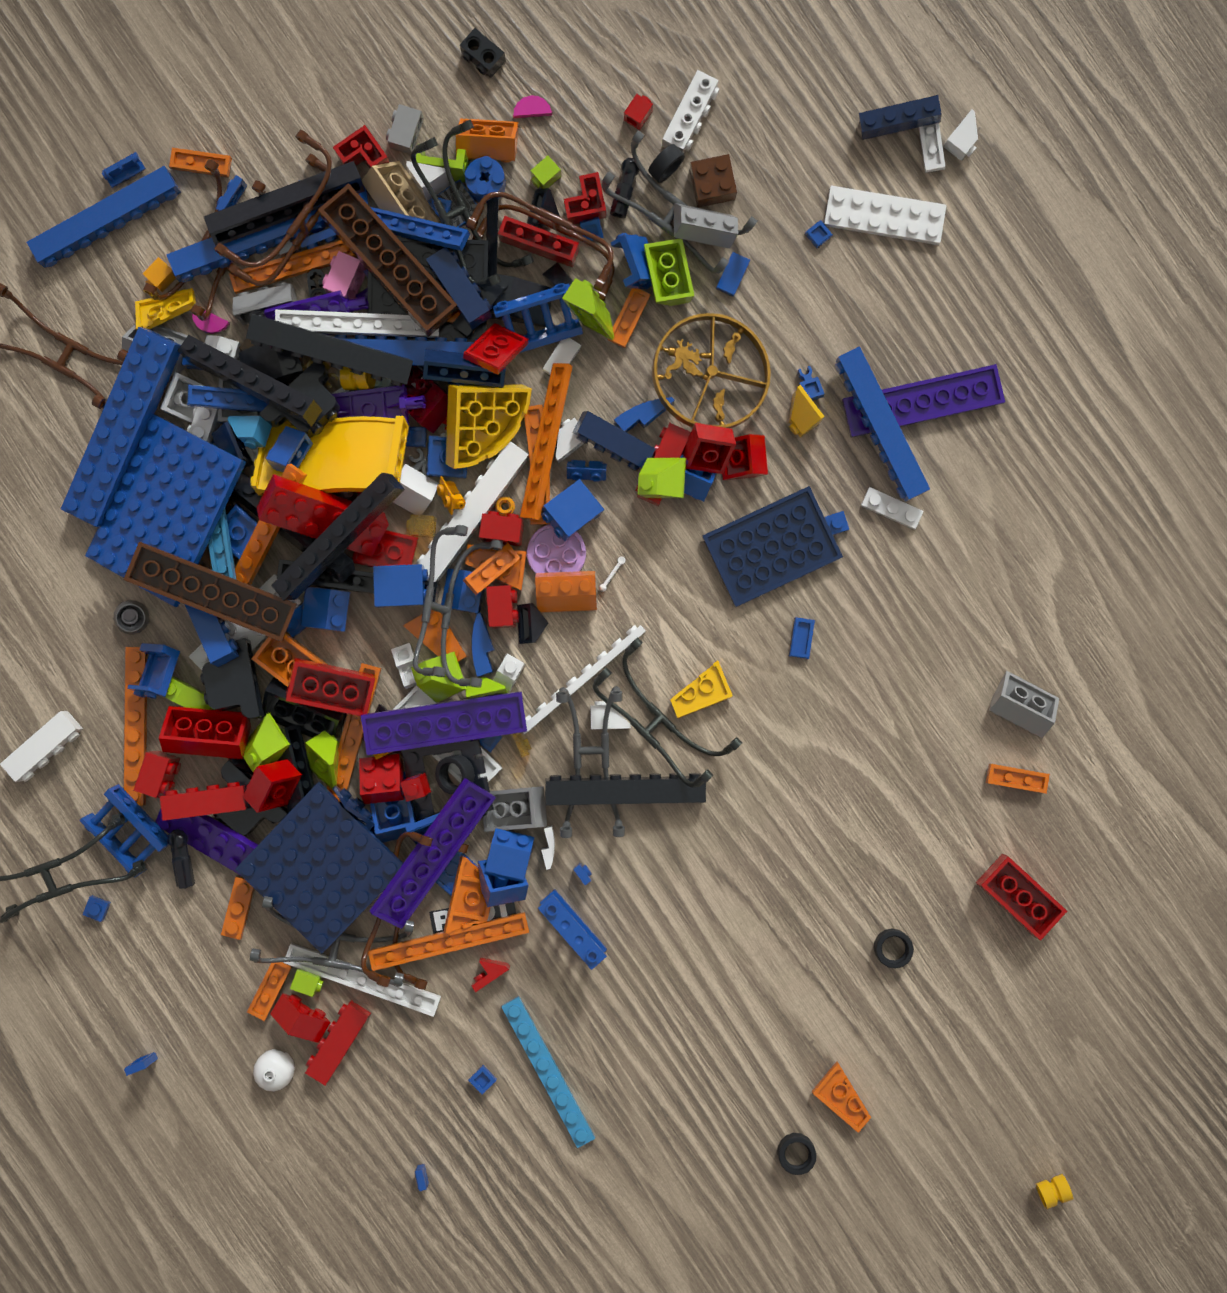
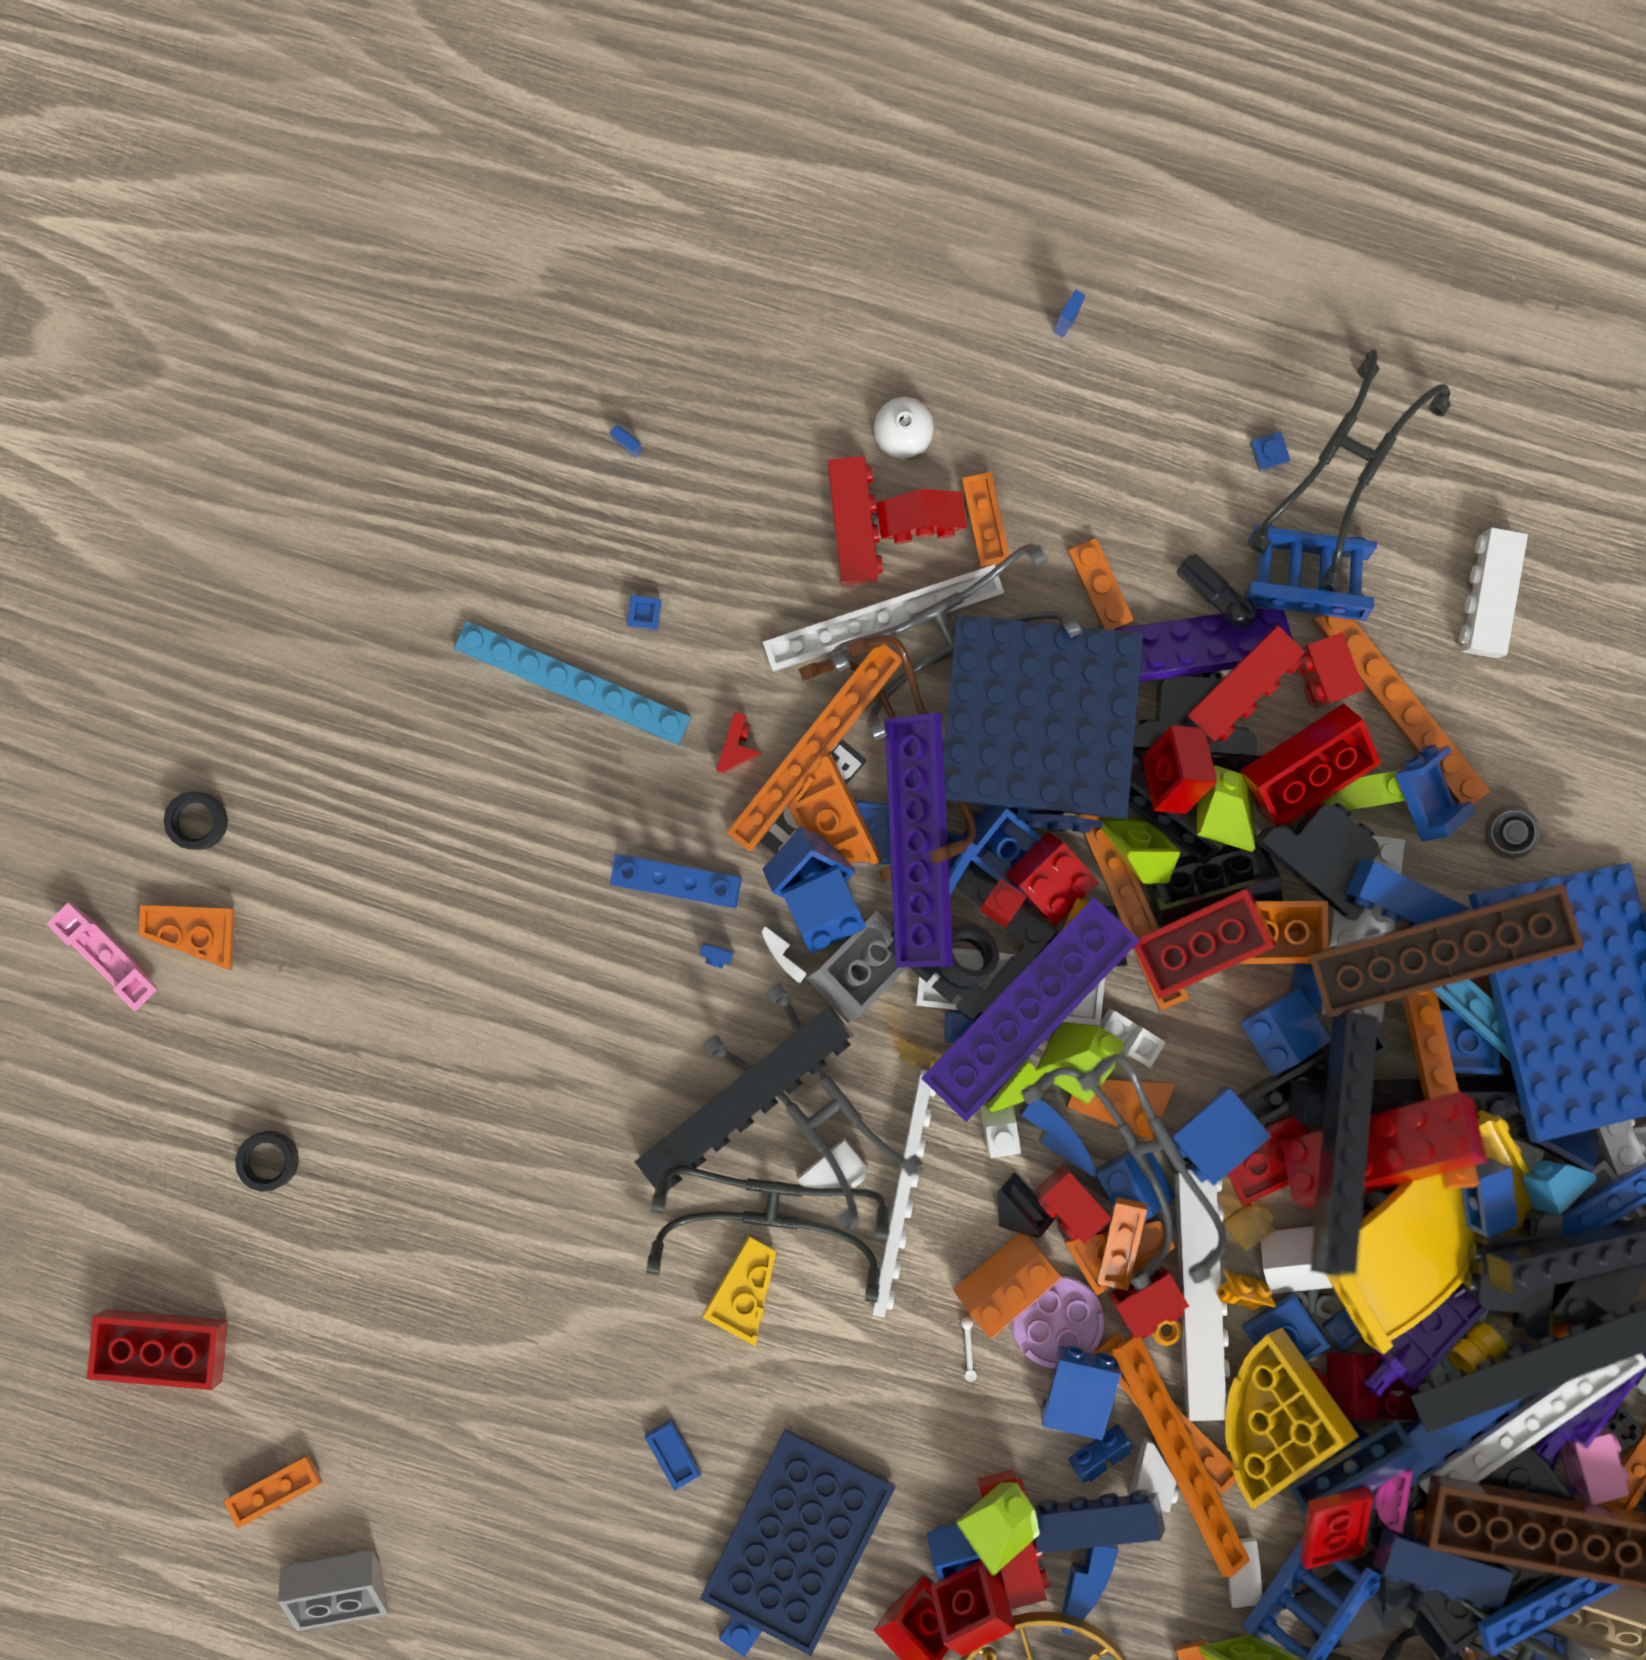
camera: 140 degrees right, 0 degrees up
lime brick [290,968,324,997] -> none
none -> bright pink slope [46,902,158,1012]
none -> dark pink tile [1374,1468,1413,1534]

